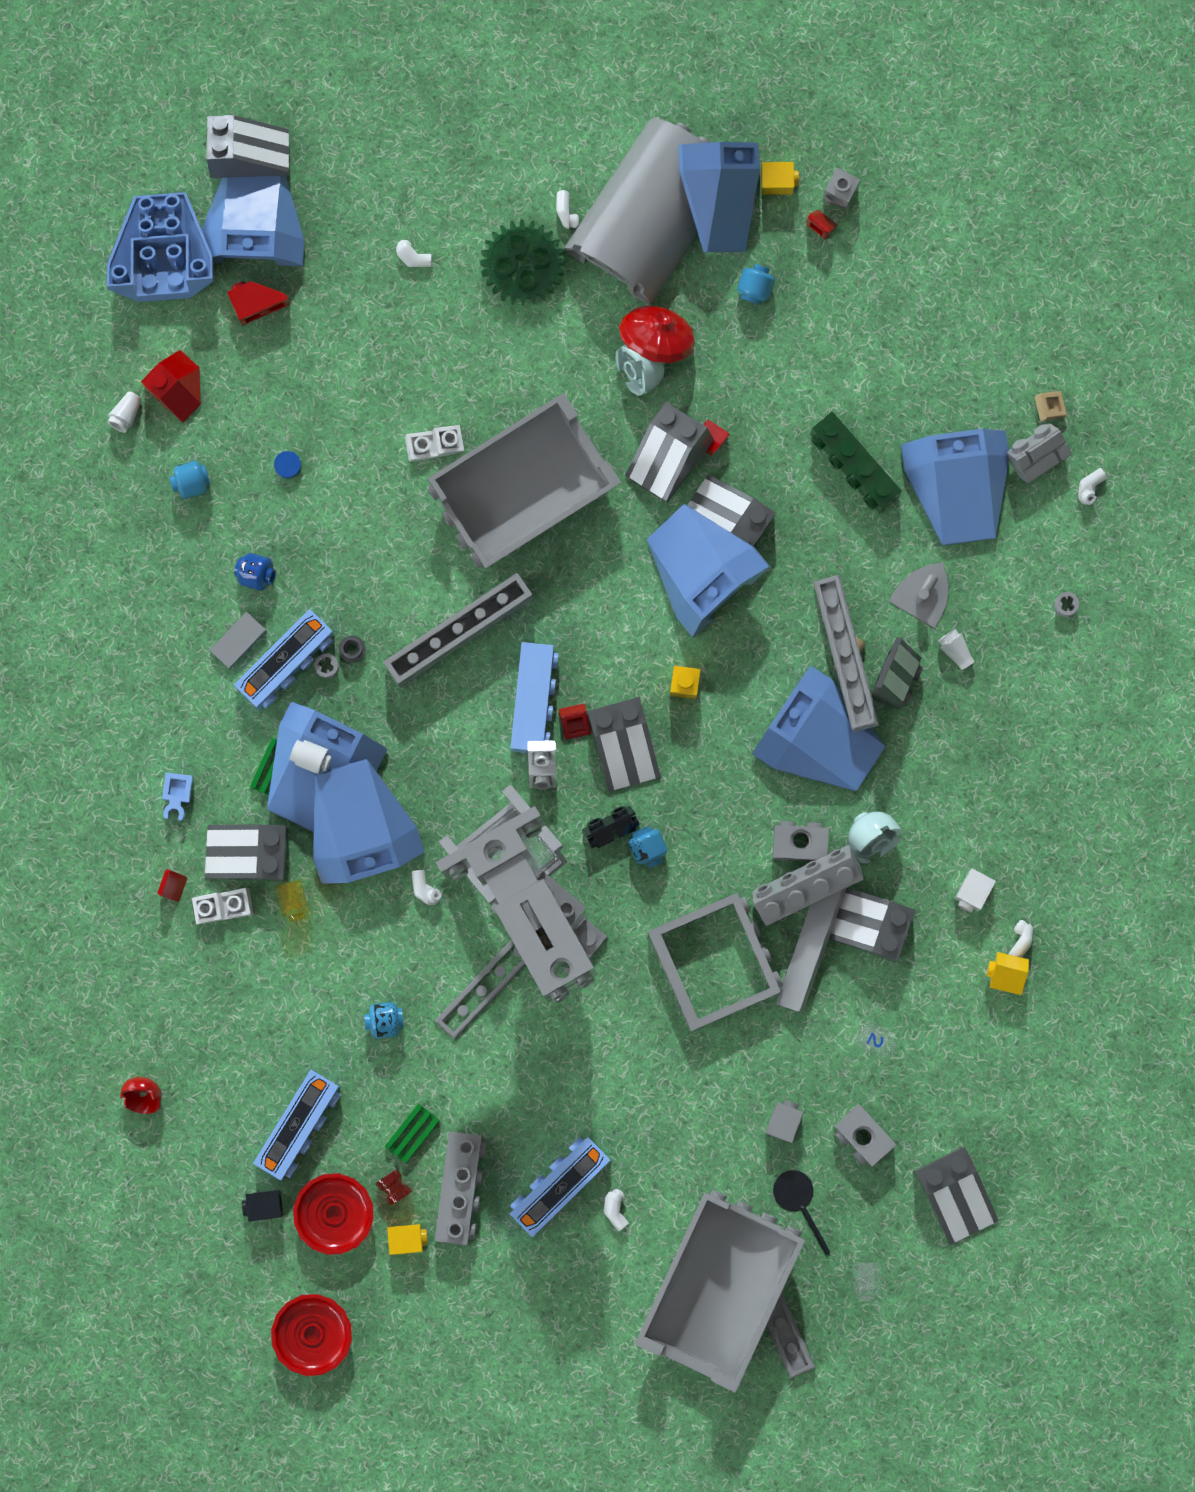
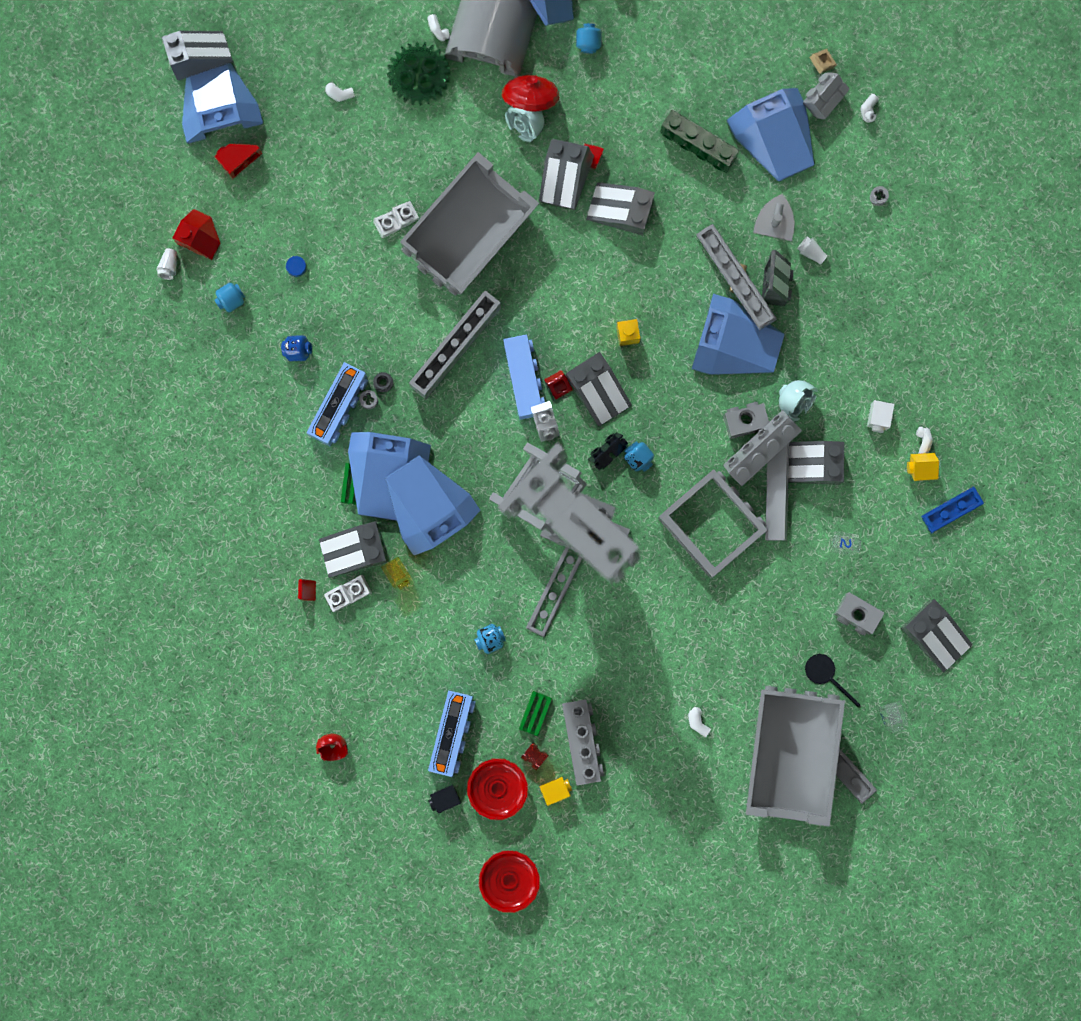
camera: 15 degrees left, 0 degrees up
medium blue wedge [107,192,213,302] -> none
light blue plate [162,773,194,821] -> none
light grey tile [210,612,266,669] -> none
white brick [290,740,332,774] -> none
white arm [411,870,442,905] -> none
brick [510,1137,610,1237] -> none
medium blue wedge [647,504,770,637] -> none
light grey brick [765,1100,803,1143] -> none
none -> blue tile [921,486,984,533]

